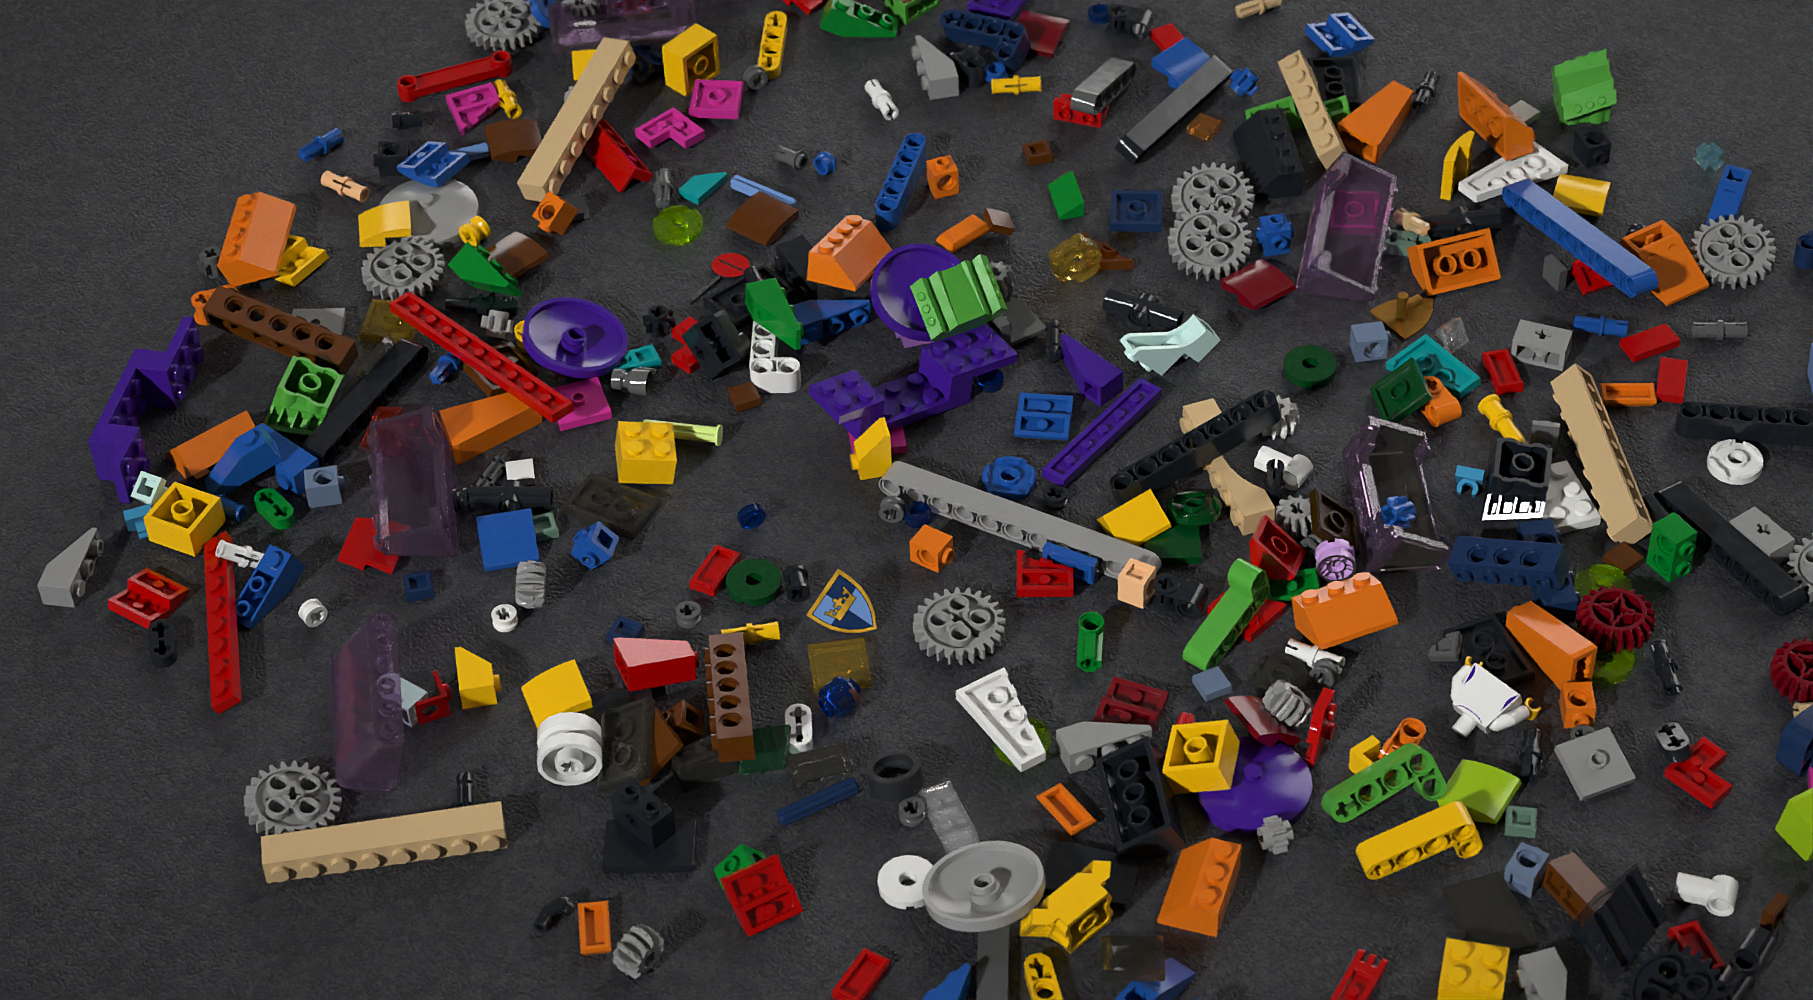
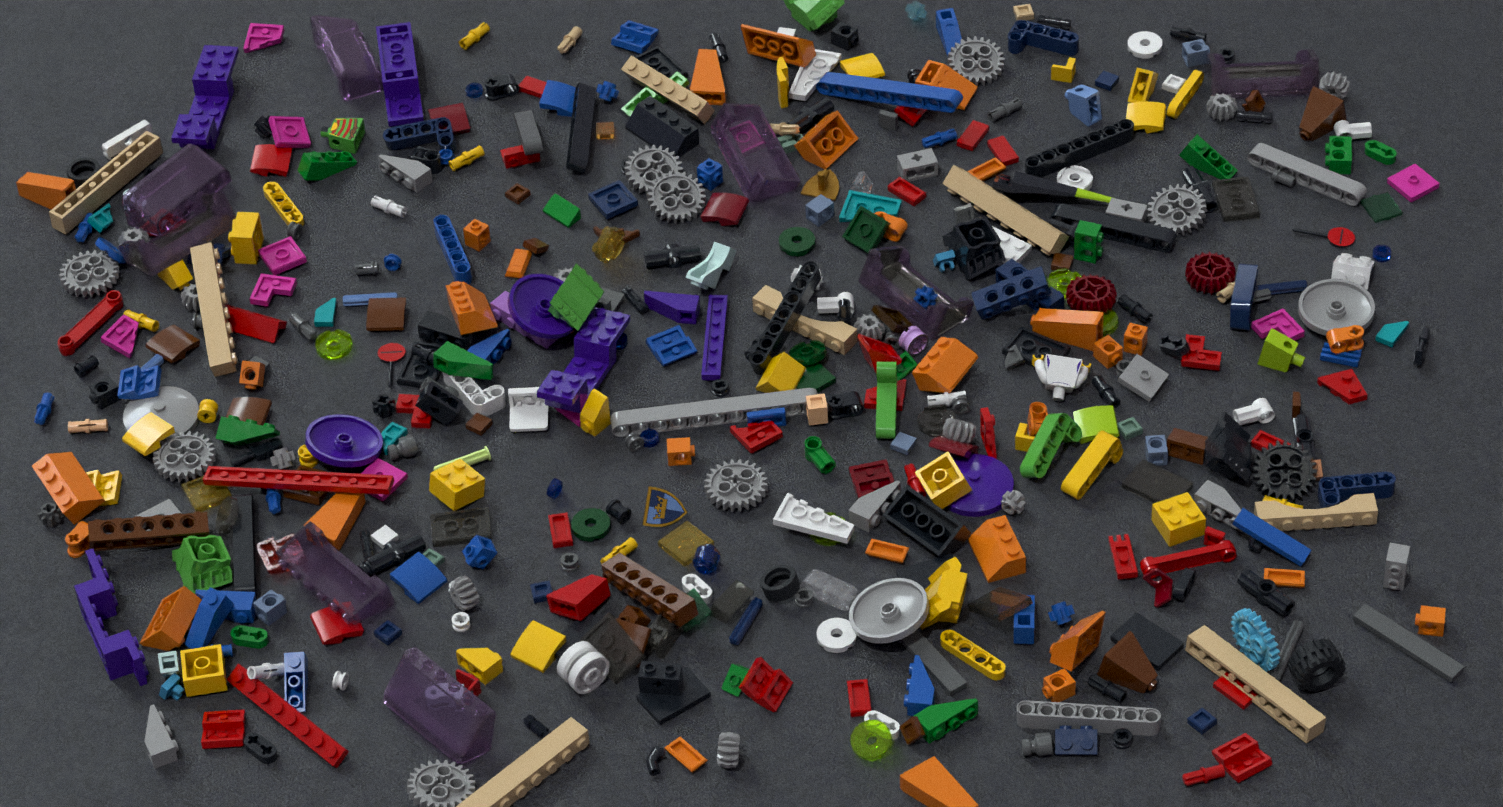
camera: 35 degrees left, 0 degrees up
blue tile [982,456,1037,501] -> none
yellow pin [1478,394,1529,444] -> none
none -> white bracket [508,387,549,432]
none -> black plate [992,171,1112,203]
none -> orange brick [1123,323,1148,356]

